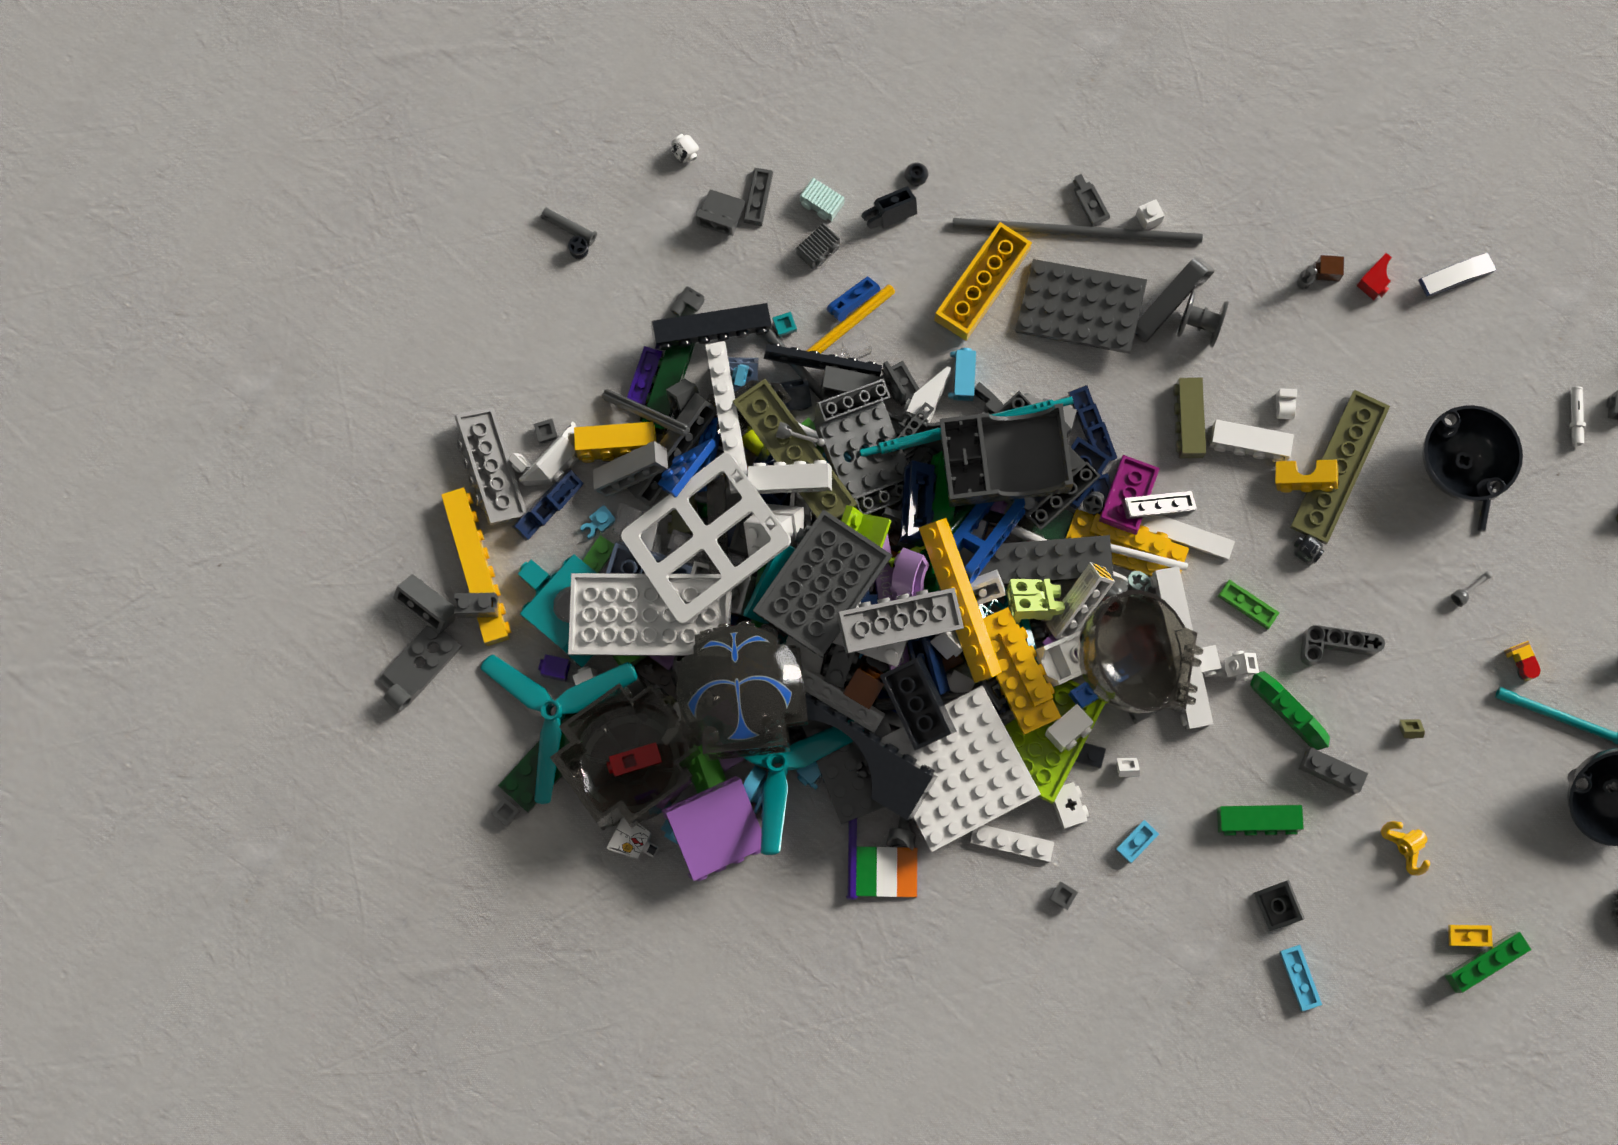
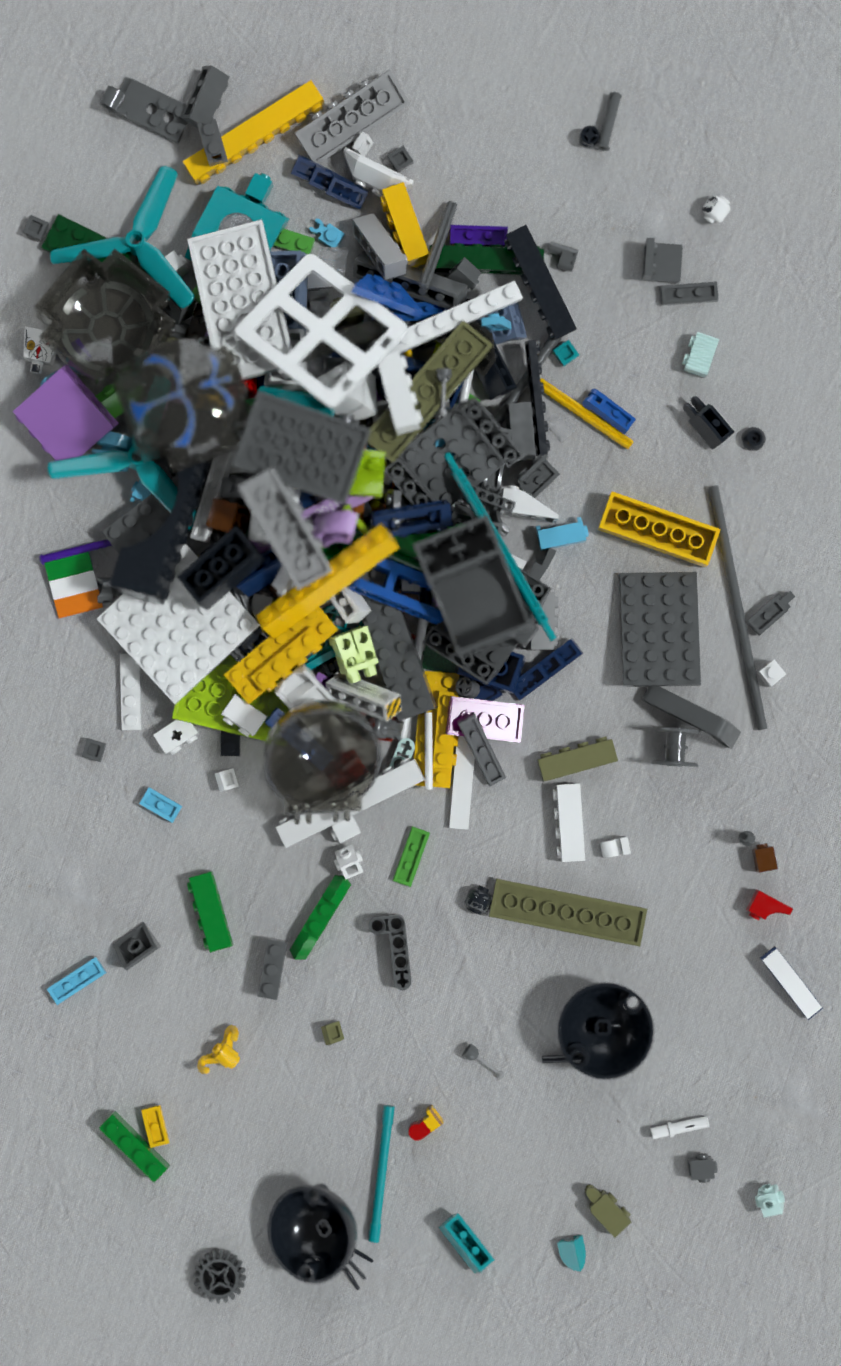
camera: 65 degrees right, 10 degrees up
dark purple brick [538,654,571,682] -> none
red brick [606,742,662,777] -> none
dark grey brick [796,223,840,269] -> none
yellow arch [1275,460,1338,493] -> none

